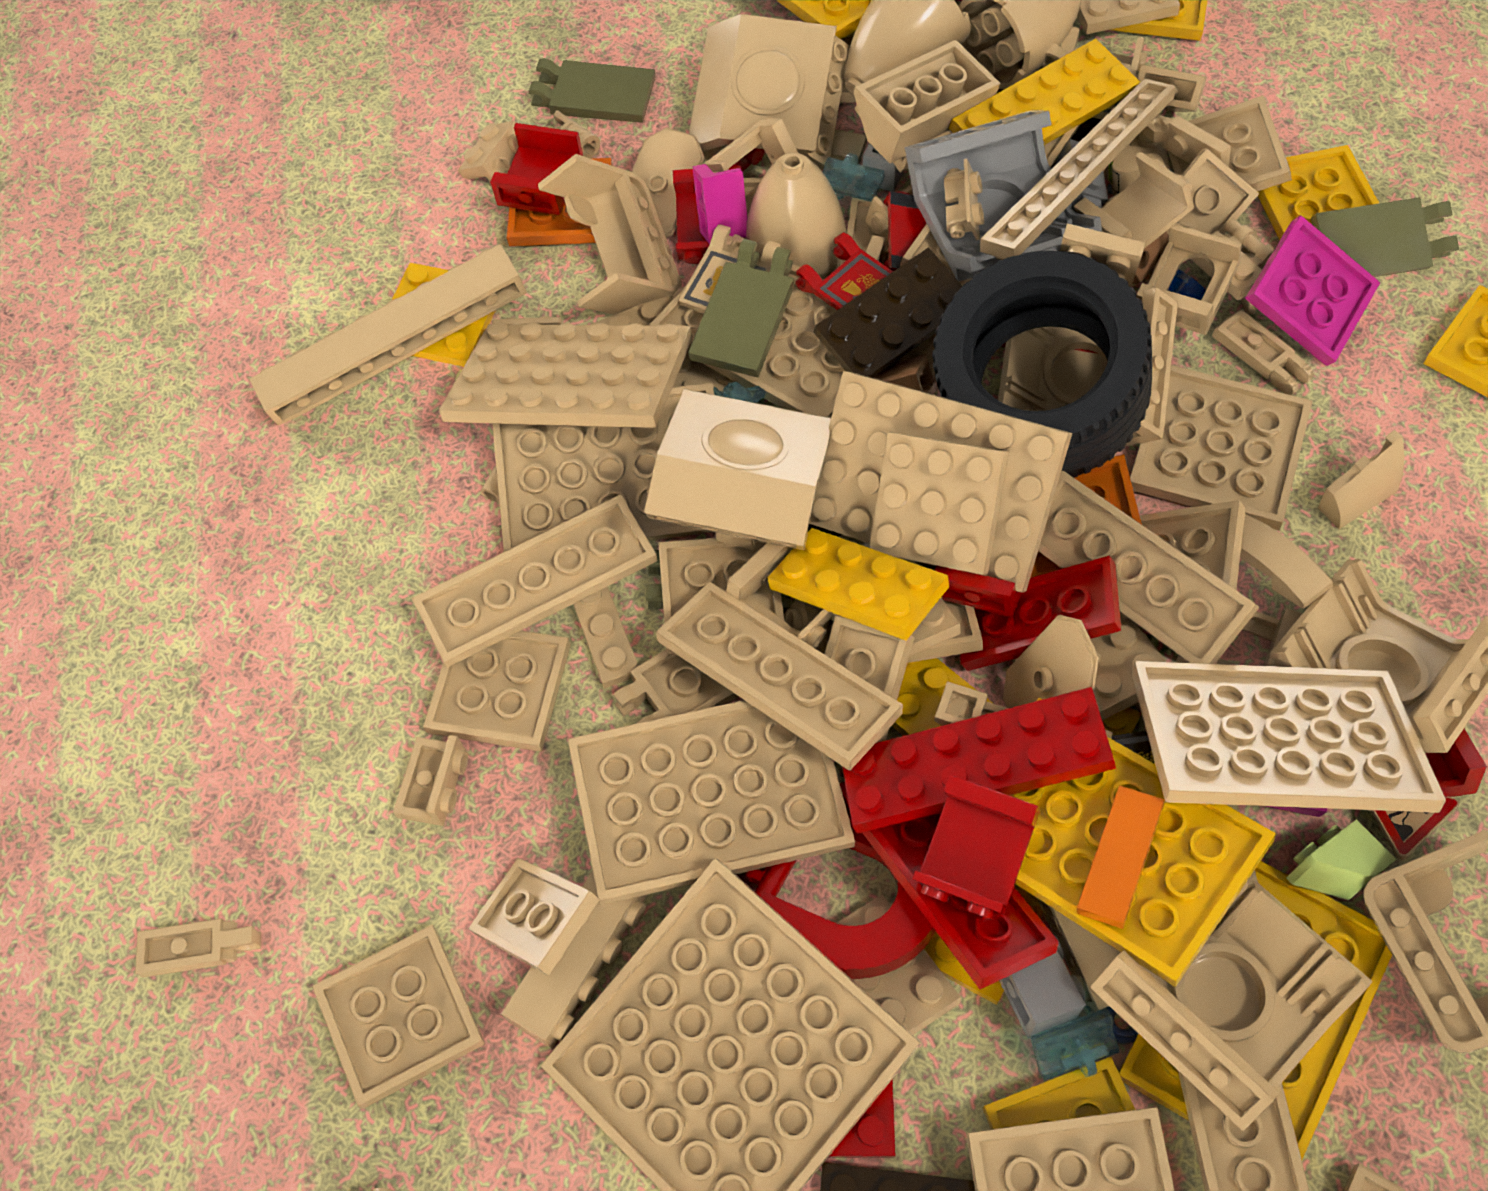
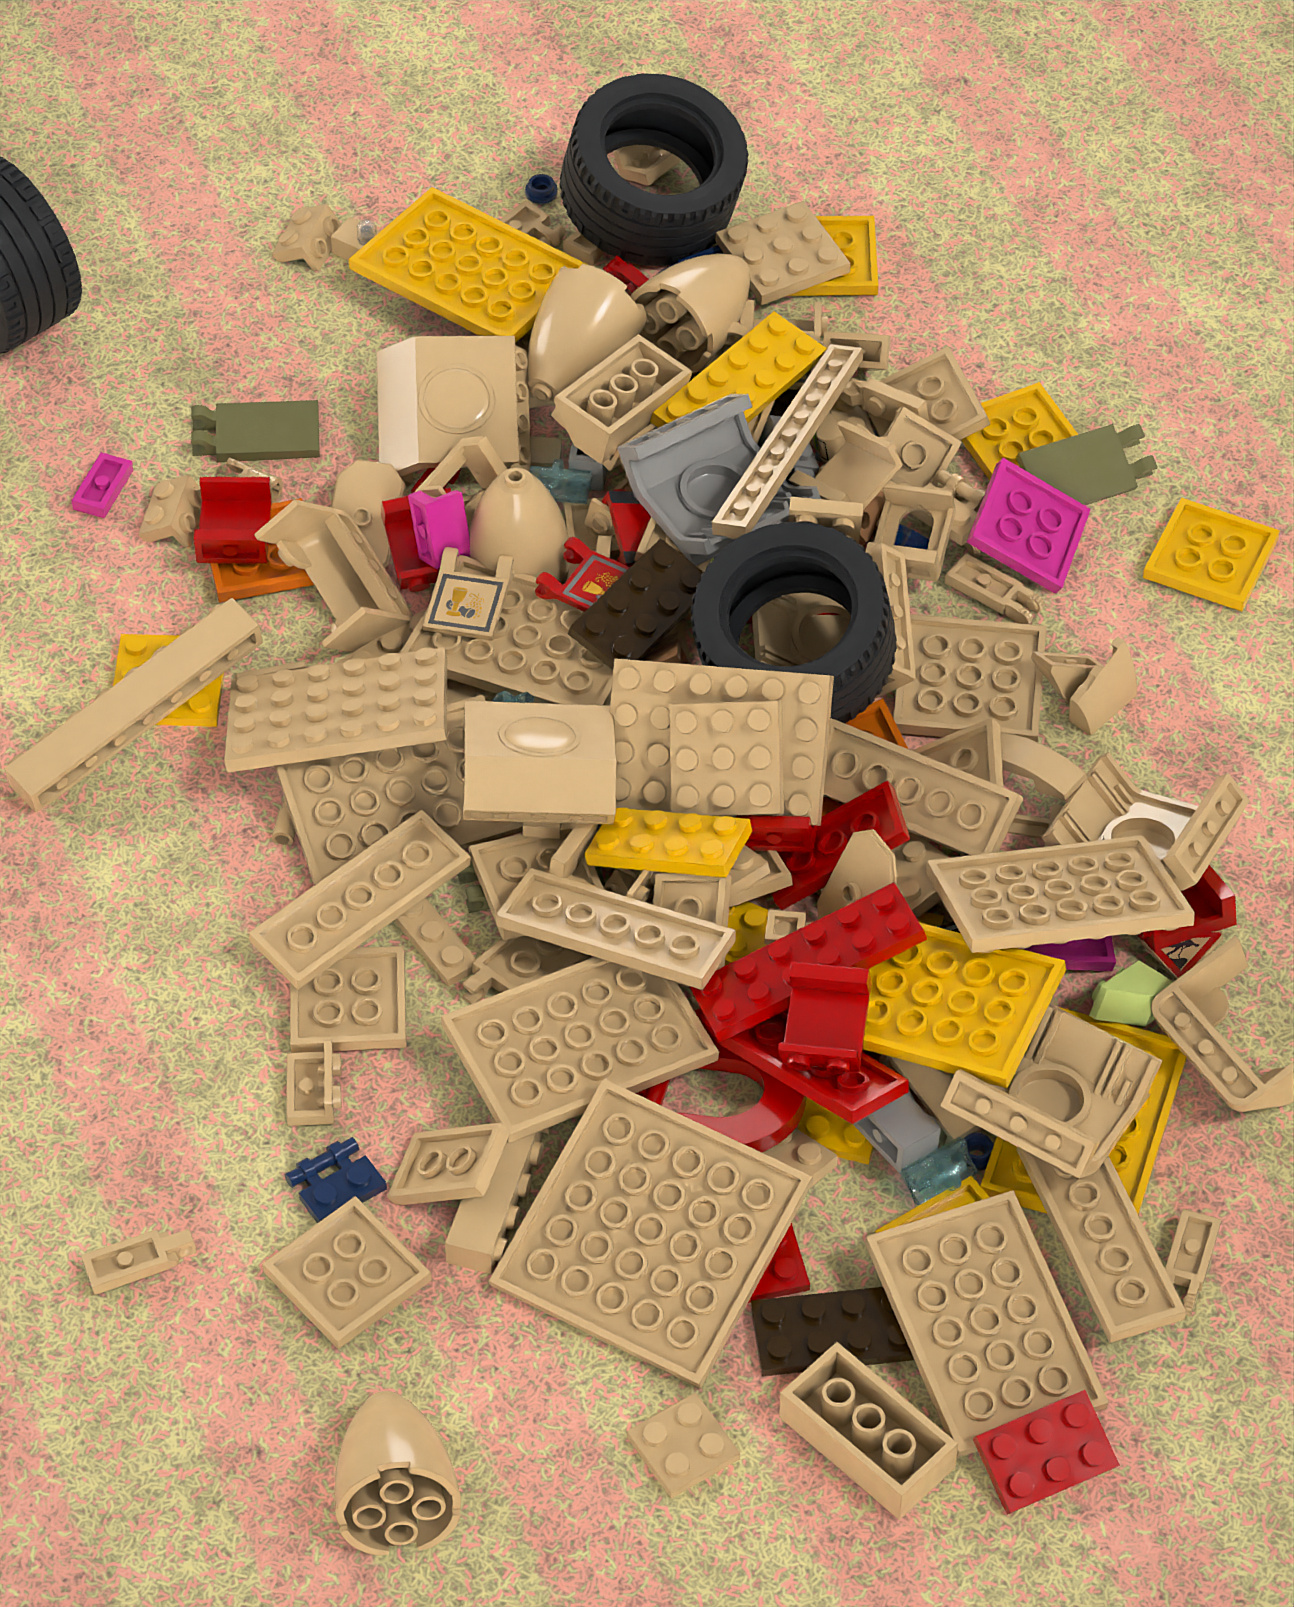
camera: 20 degrees left, 10 degrees down
olive tile [688,239,795,378] -> none
tan hinge [944,158,984,241] -> none
orange tile [1077,786,1164,929] -> none
none -> dark pink plate [72,452,133,518]
none -> dark blue plate [285,1137,387,1223]
none -> tan slope [1031,652,1104,704]

